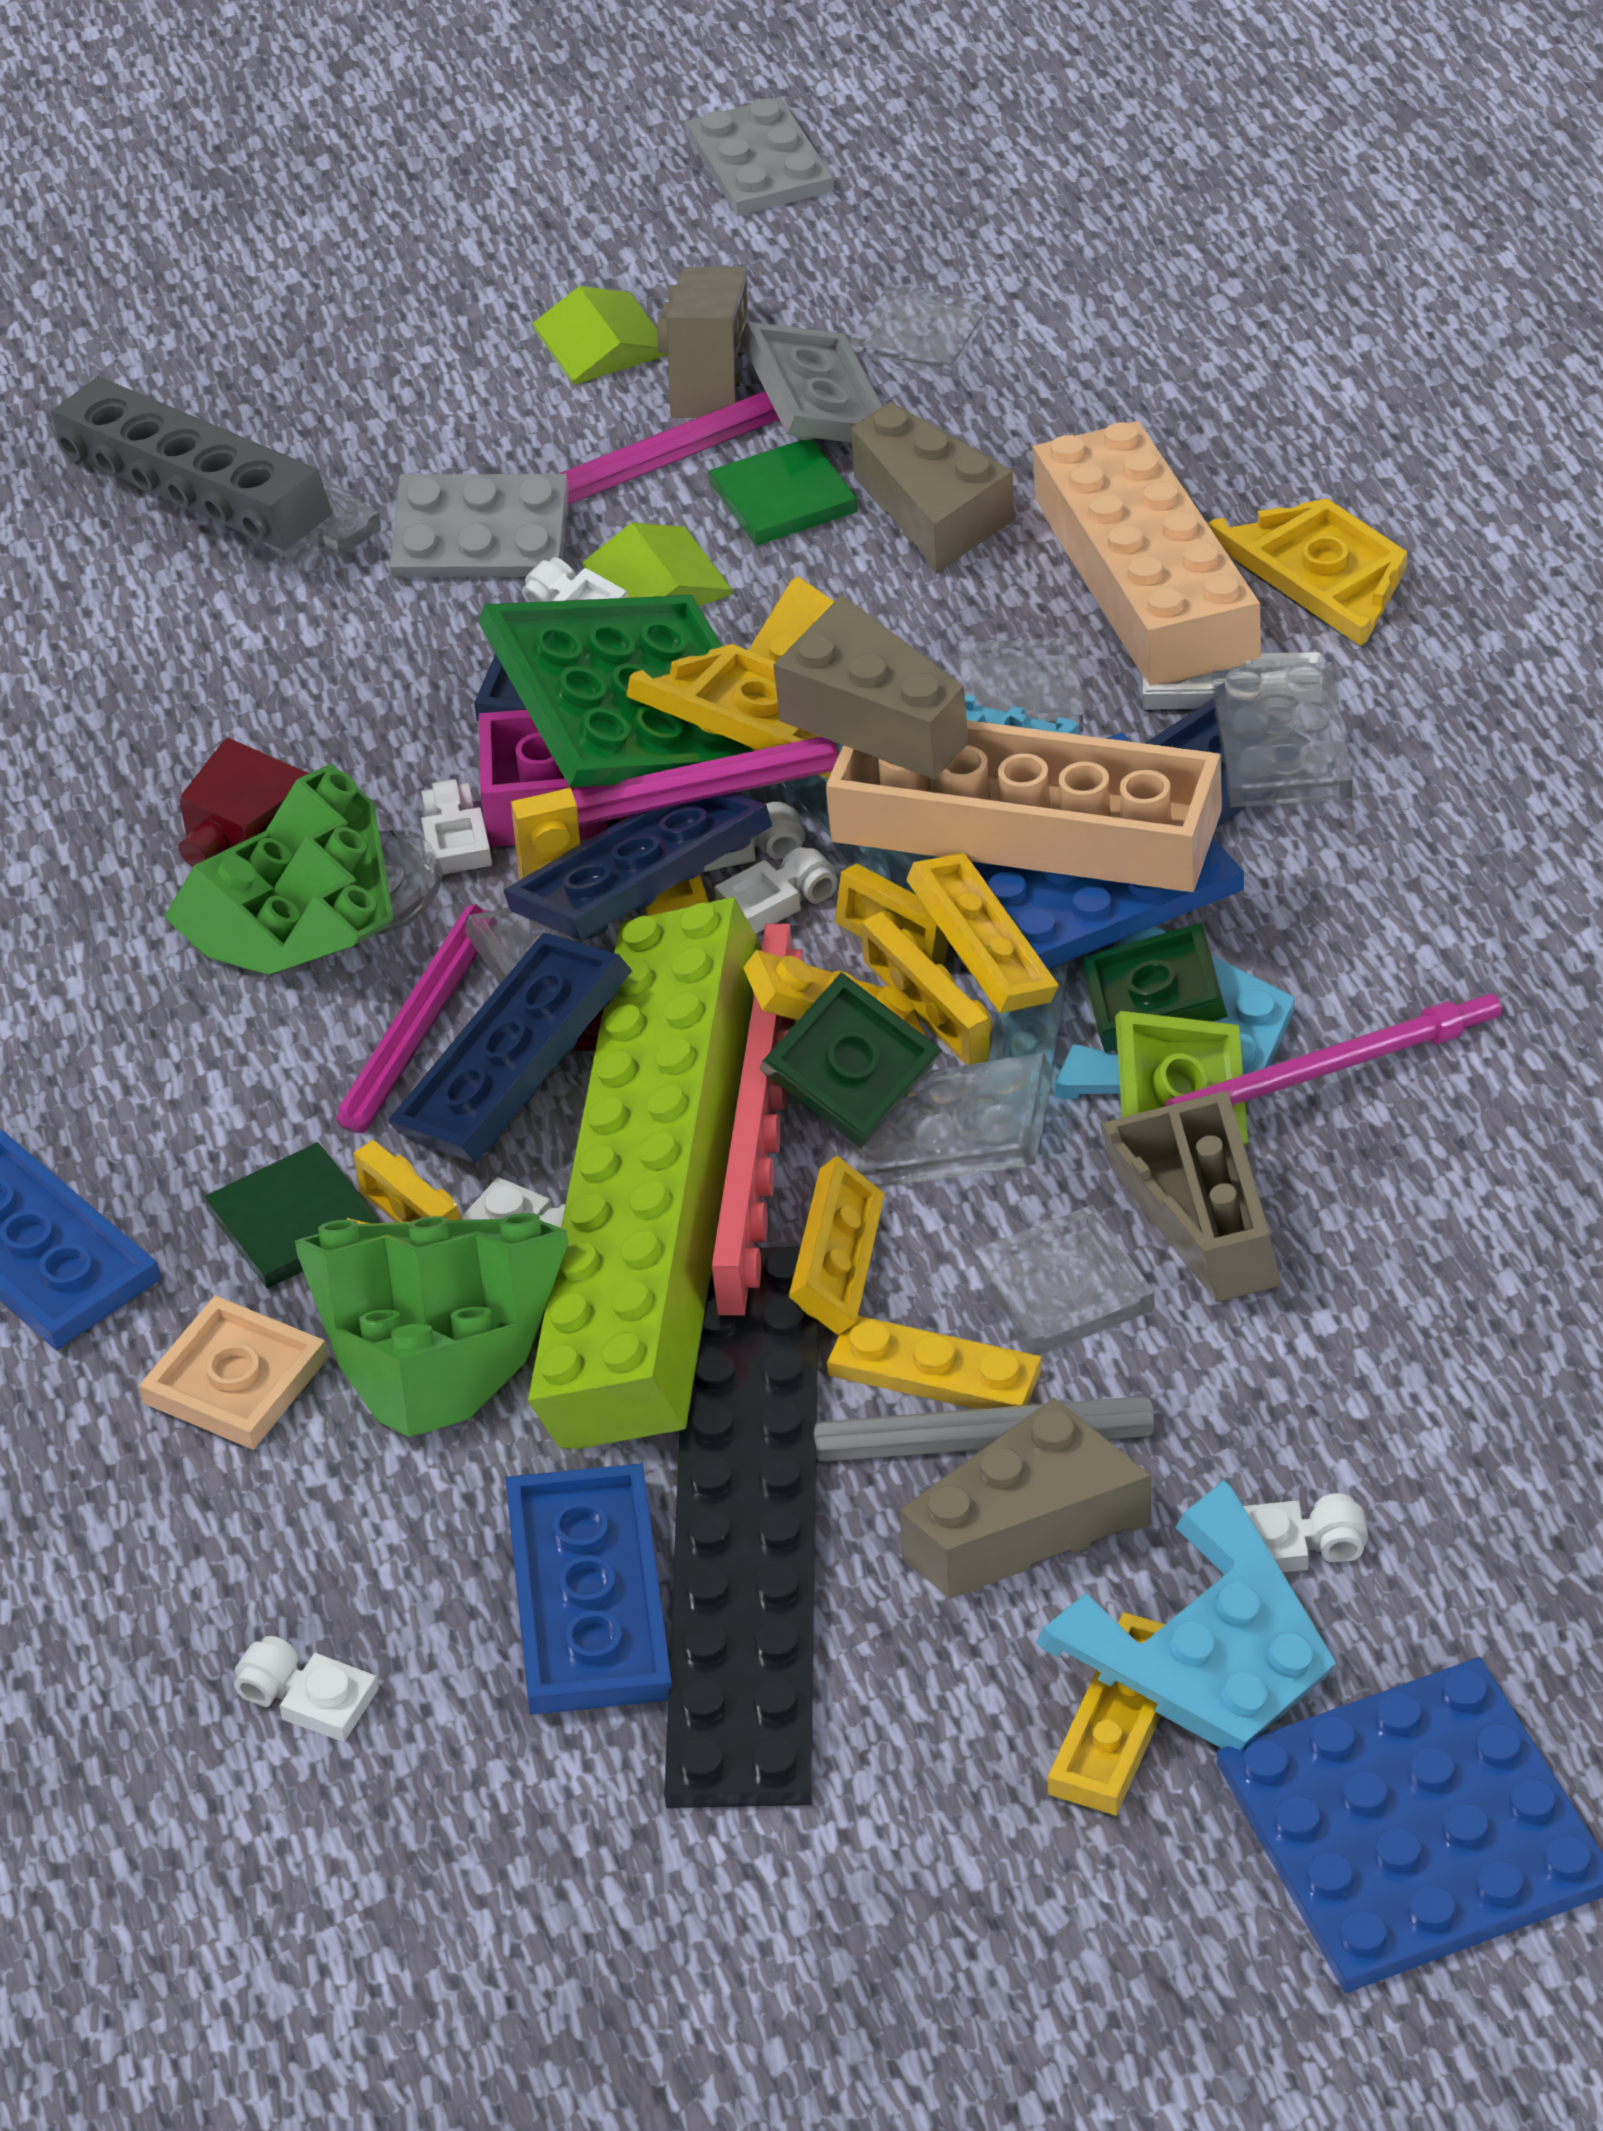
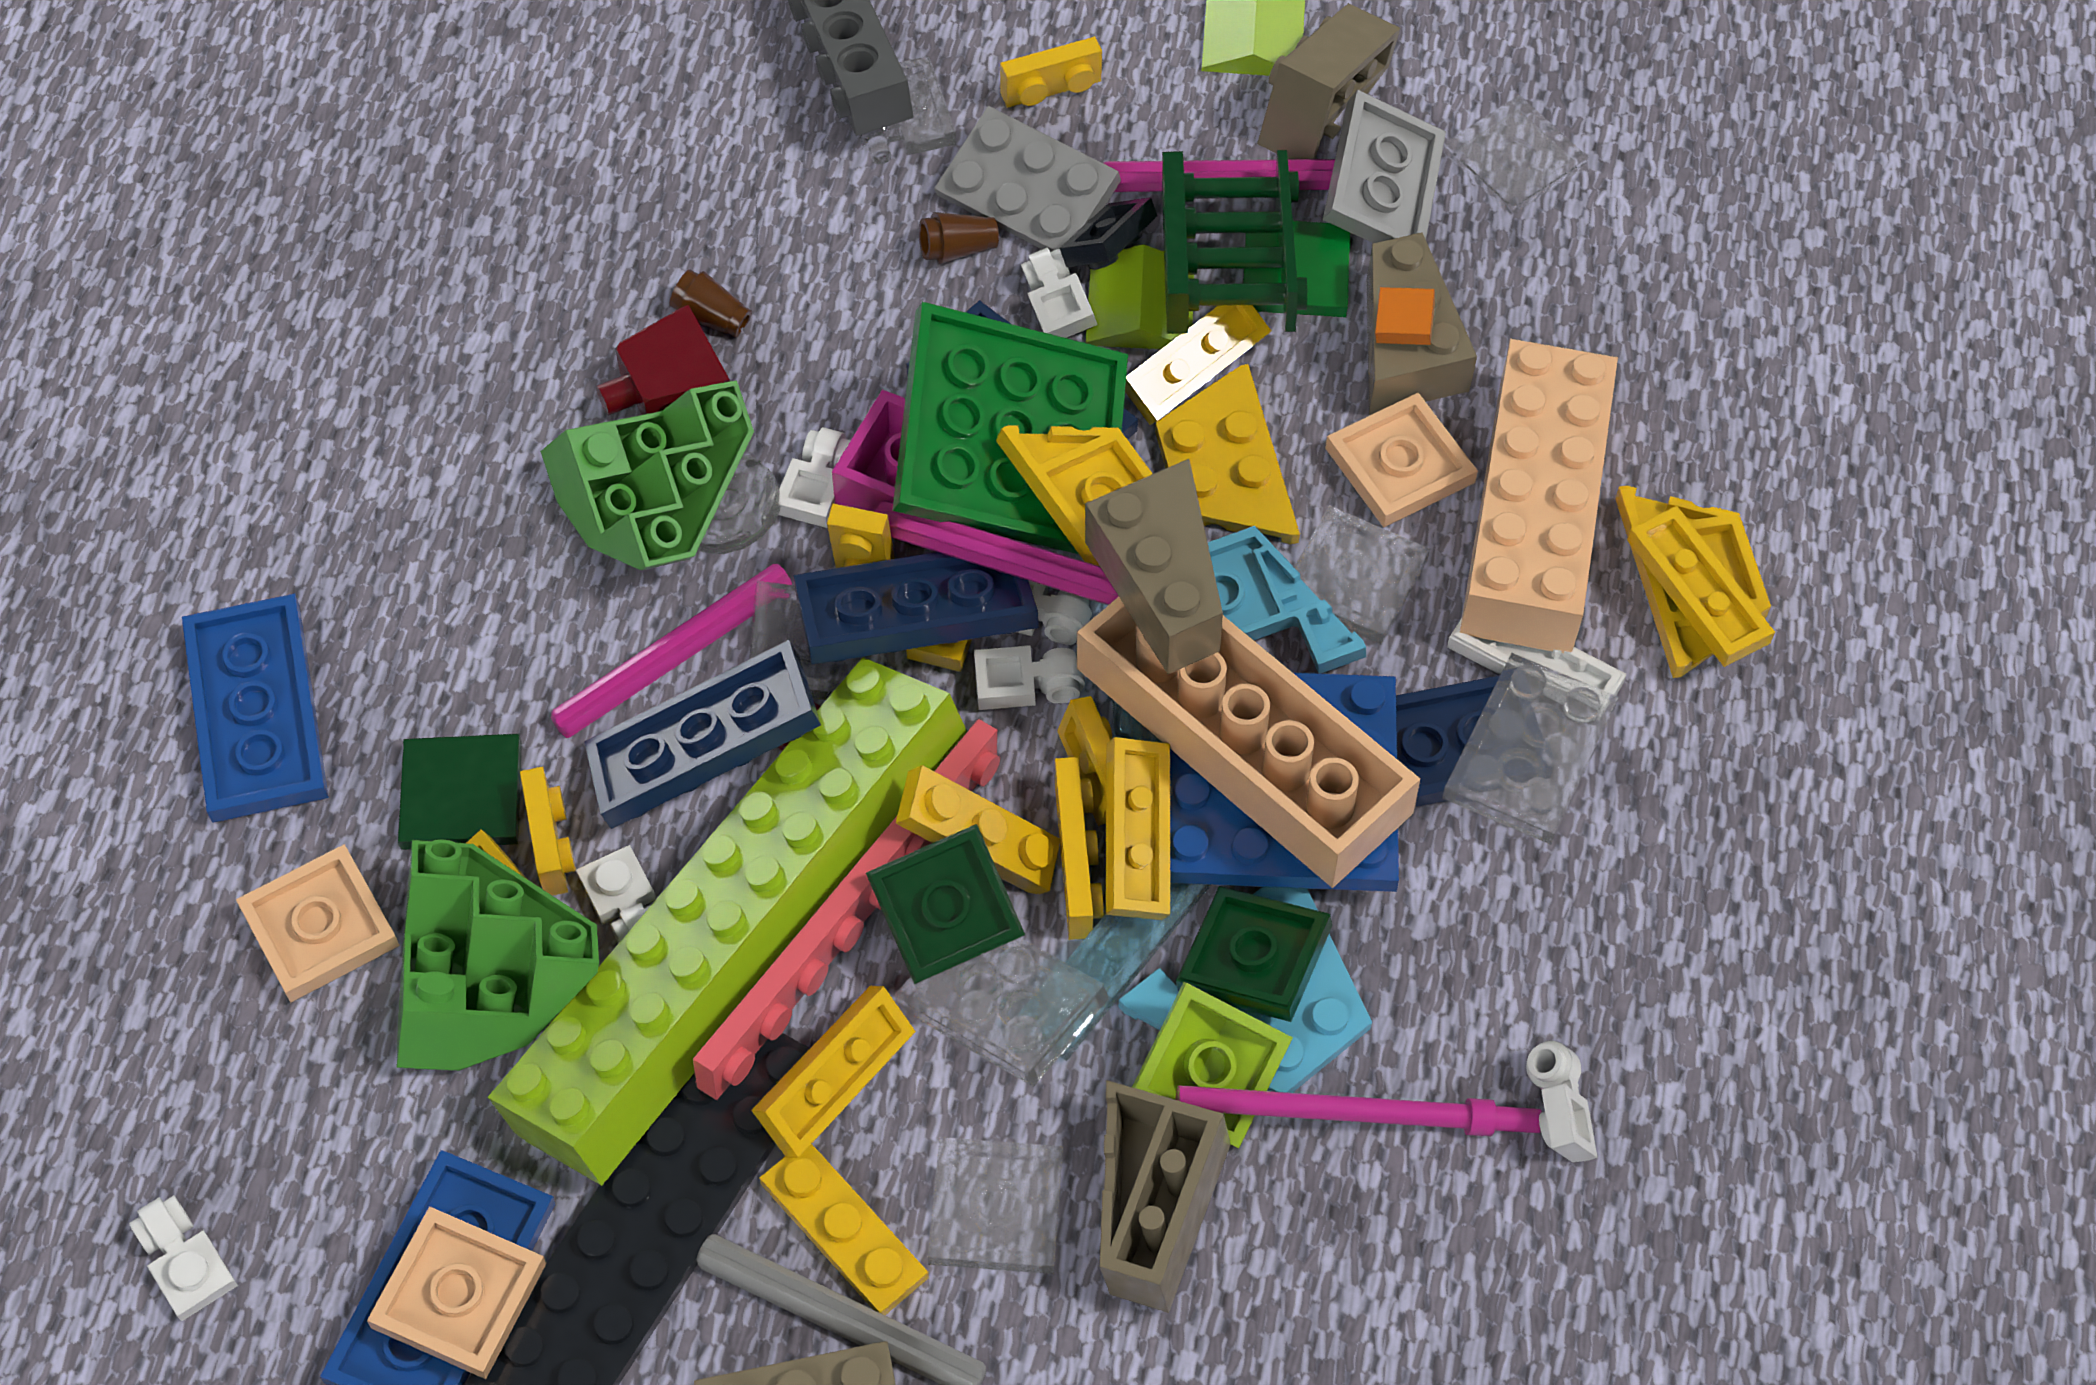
camera: 25 degrees right, 15 degrees up
none -> light nougat plate [367,1206,546,1379]
none -> reddish brown cone [669,269,752,338]
none -> reddish brown cone [919,212,999,264]
none -> yellow plate [1000,36,1102,108]
none -> black plate [1059,197,1157,270]
none -> plate [1125,305,1272,425]
none -> dark green fence [1162,150,1307,334]
none -> light nougat plate [1325,393,1478,528]
none -> orange tile [1375,287,1435,345]
none -> white plate [1526,1041,1598,1162]
none -> yellow plate [1627,506,1775,667]

